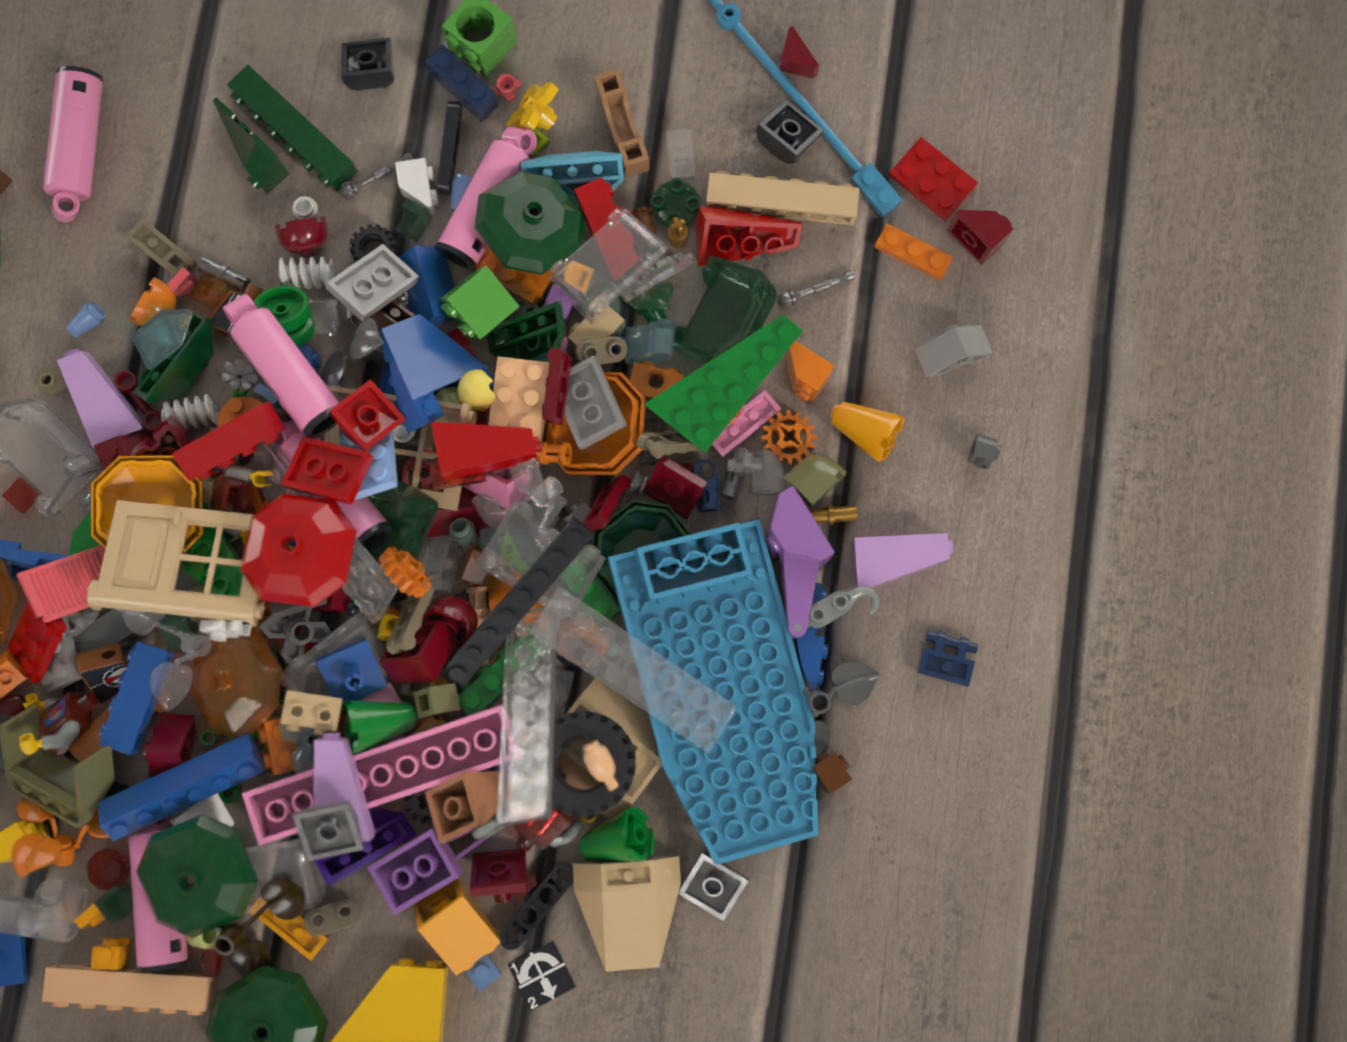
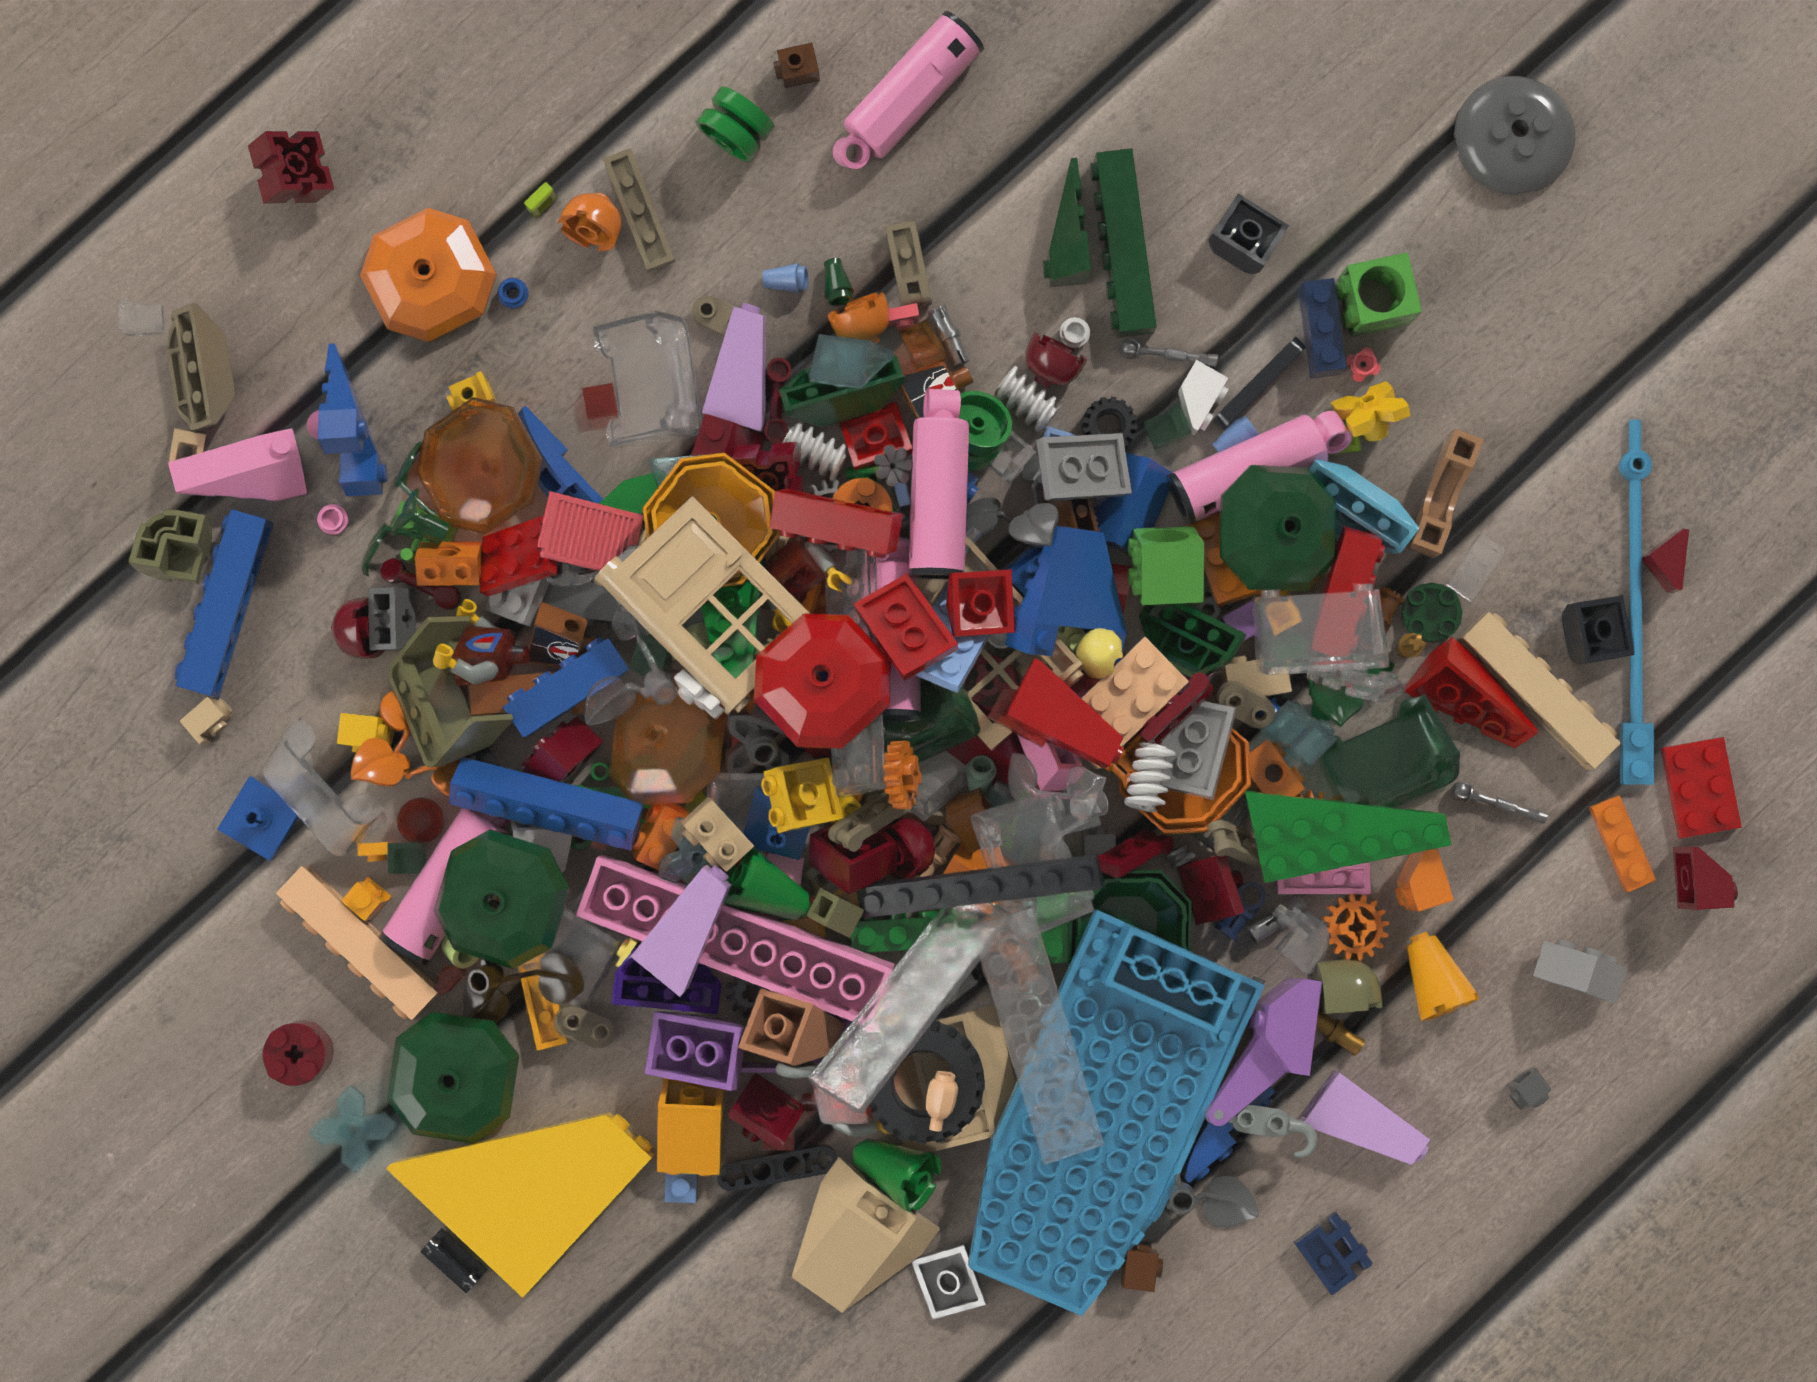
camera: 35 degrees right, 5 degrees up
flat silver slope [292,801,364,861] -> none
black sticker [508,941,576,1011] -> none
none -> yellow plate [761,757,843,833]
none -> dark green cone [824,258,854,306]
none -> red slope [839,402,913,470]
none -> white piece [1124,742,1176,812]

